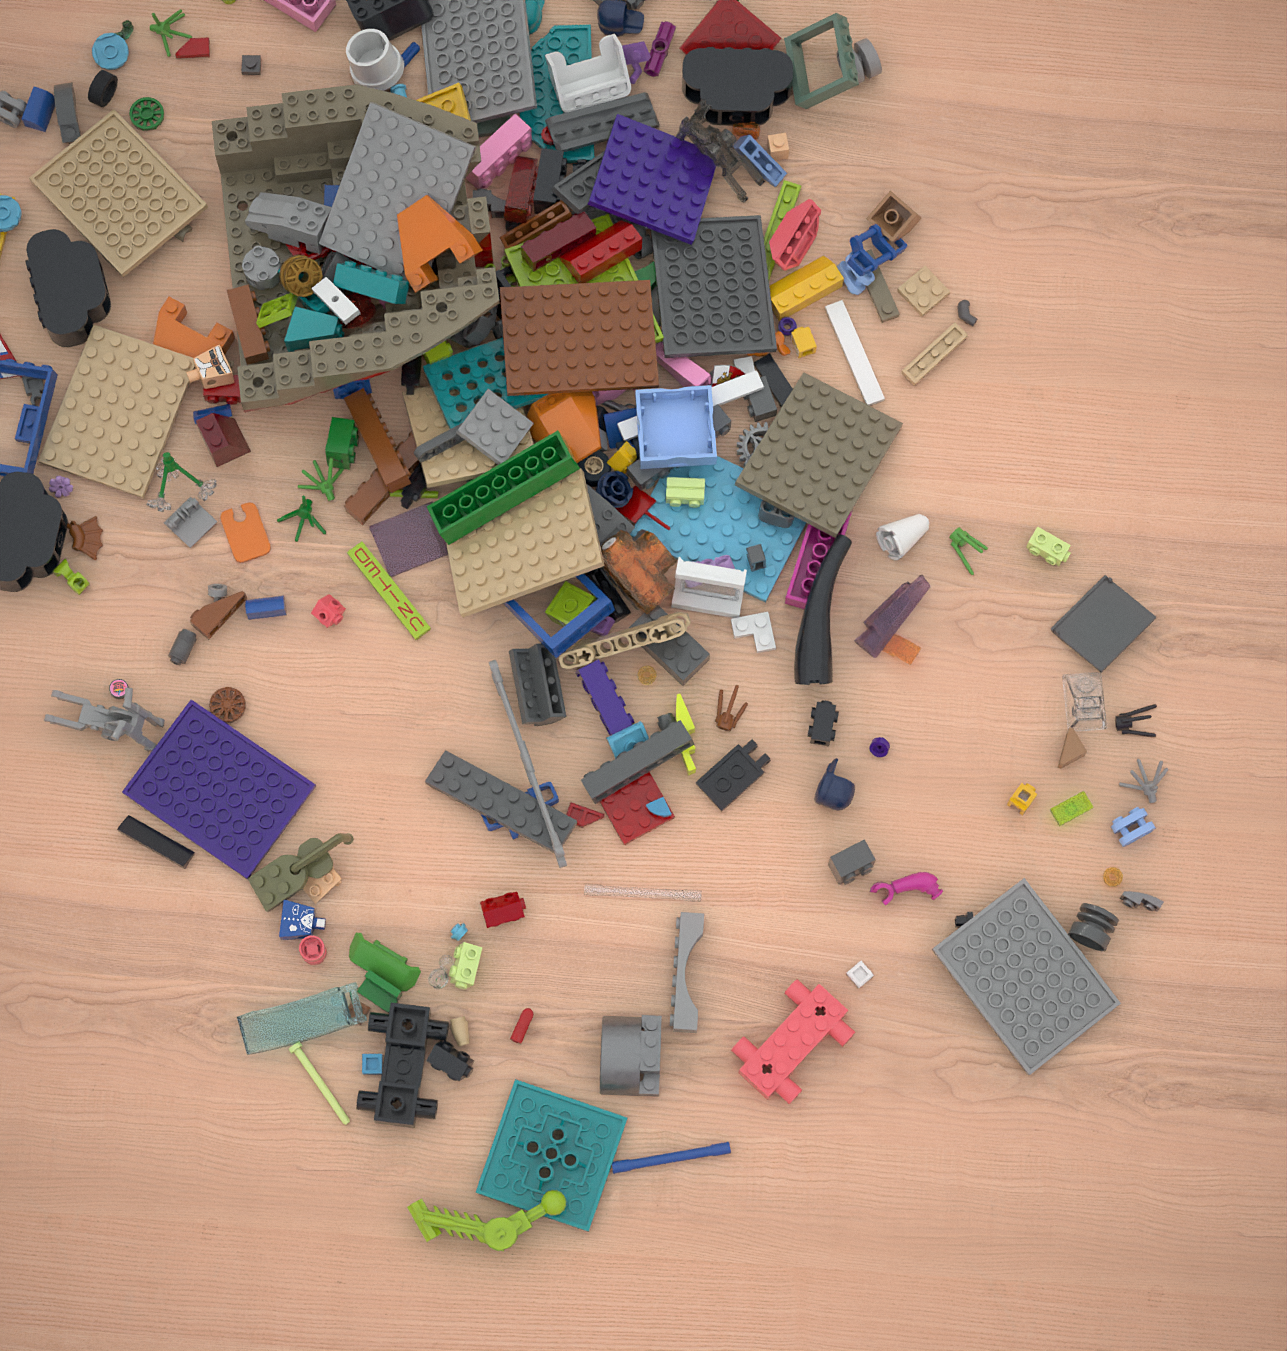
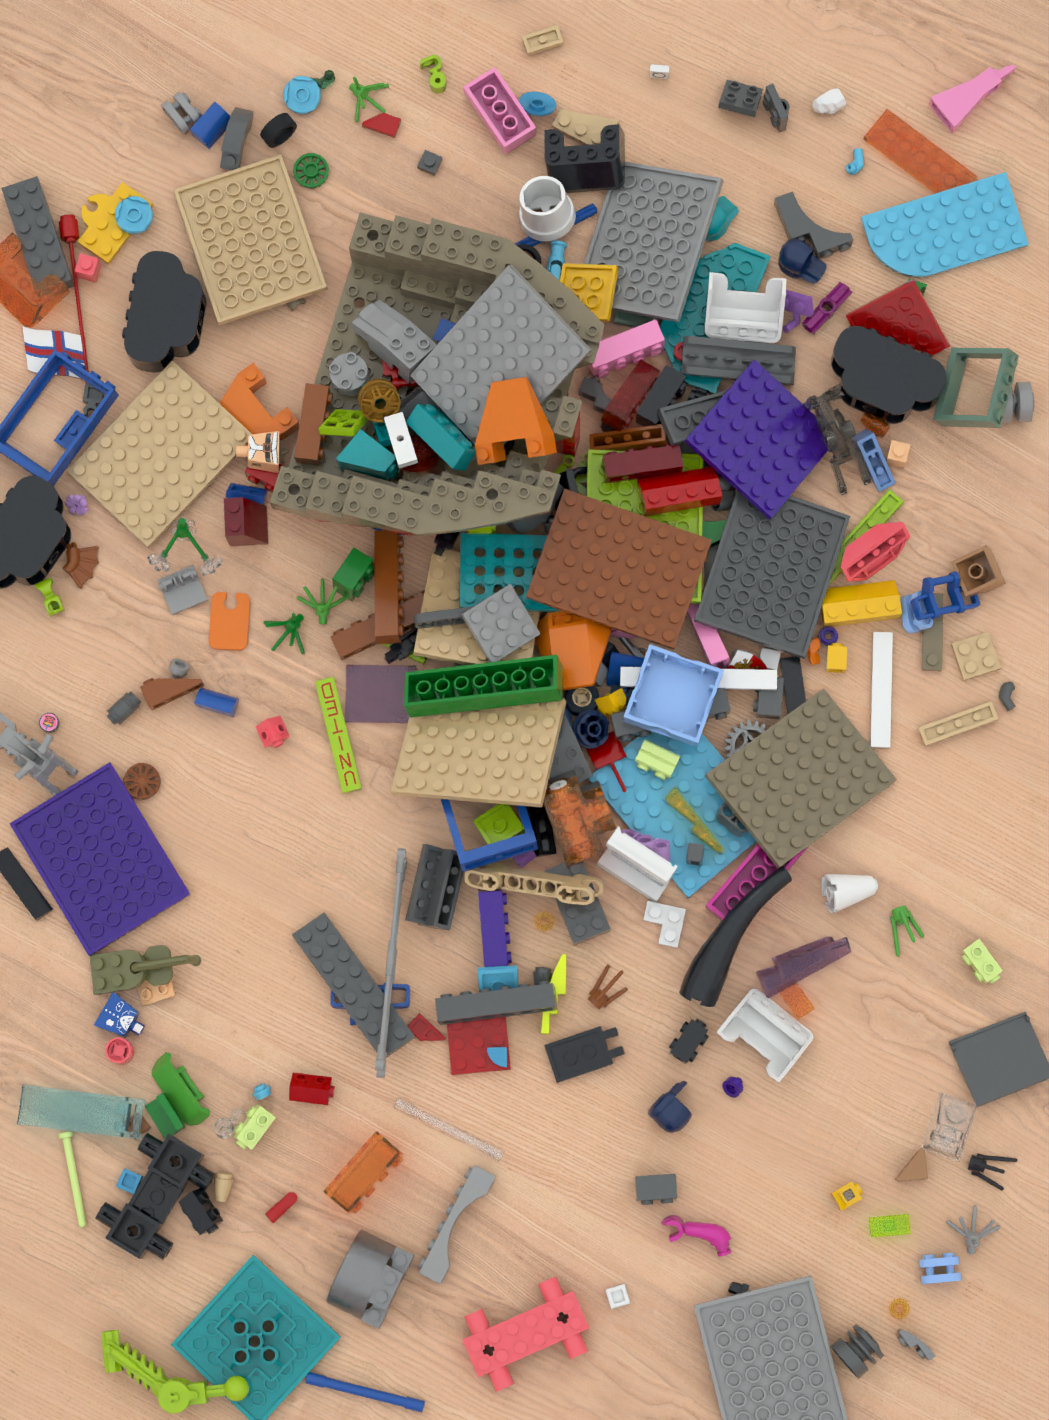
camera: 30 degrees right, 5 degrees up
none -> clear orange windscreen [323,1131,403,1214]
none -> clear yellow slope [664,786,725,856]
none -> white windscreen [717,989,813,1082]

